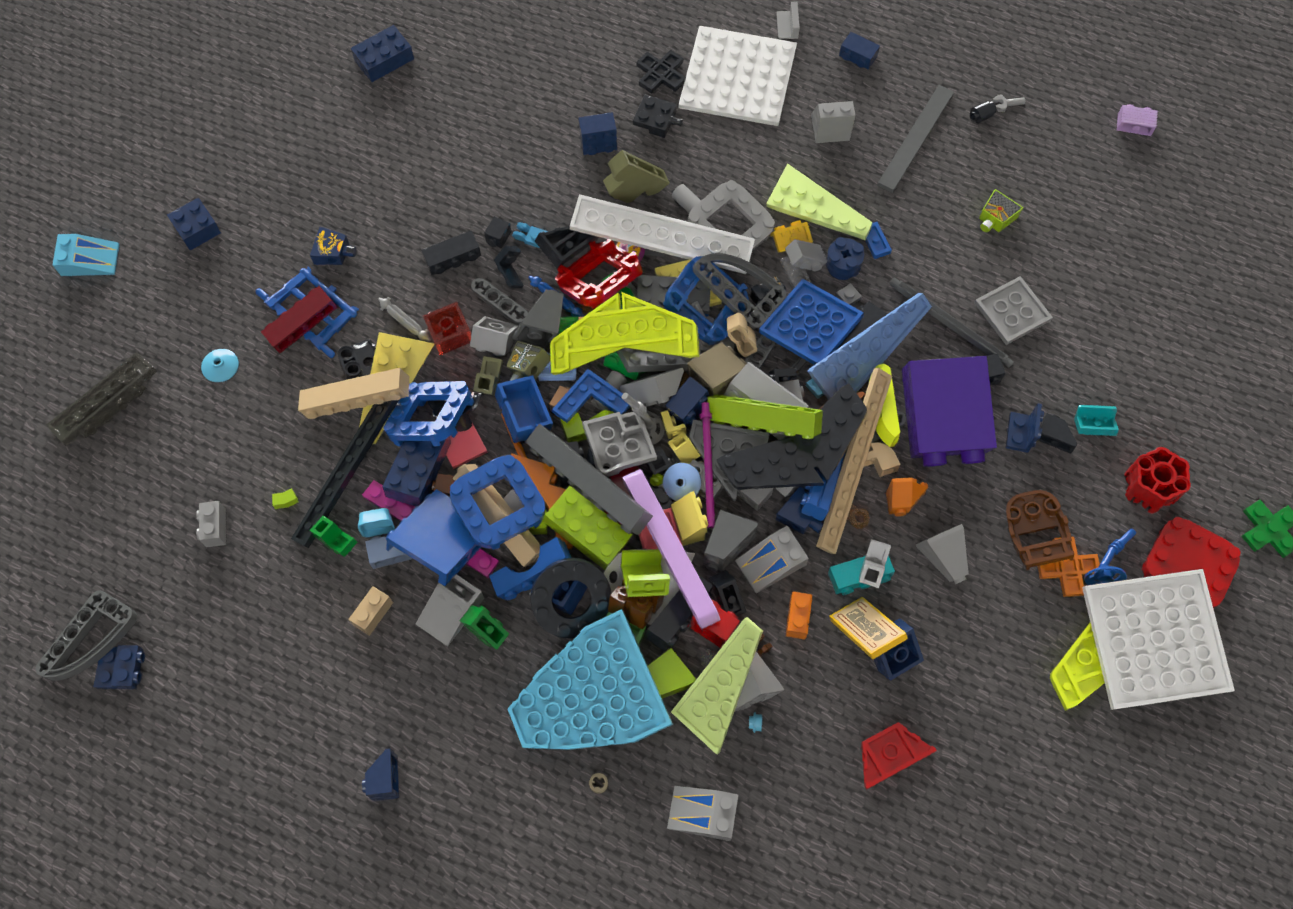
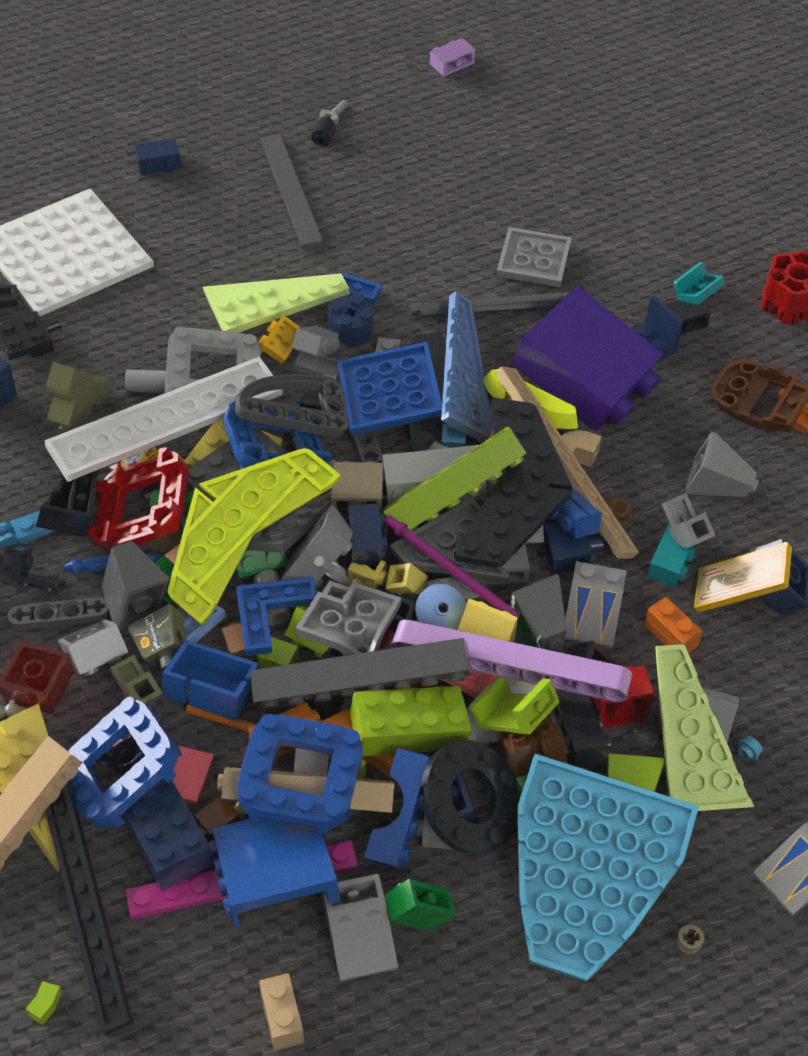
camera: 50 degrees left, 15 degrees down
green brick [310,516,358,557] -> none
medium azure piece [358,508,395,537] -> none
sand blue slope [365,536,412,569] -> none
tan brick [727,312,757,357] -> none
light grey panel [776,2,800,39] -> none
light grey slope [811,101,855,143] -> none
orange slope [886,478,928,516] -> none
torso [979,189,1023,232] -> none

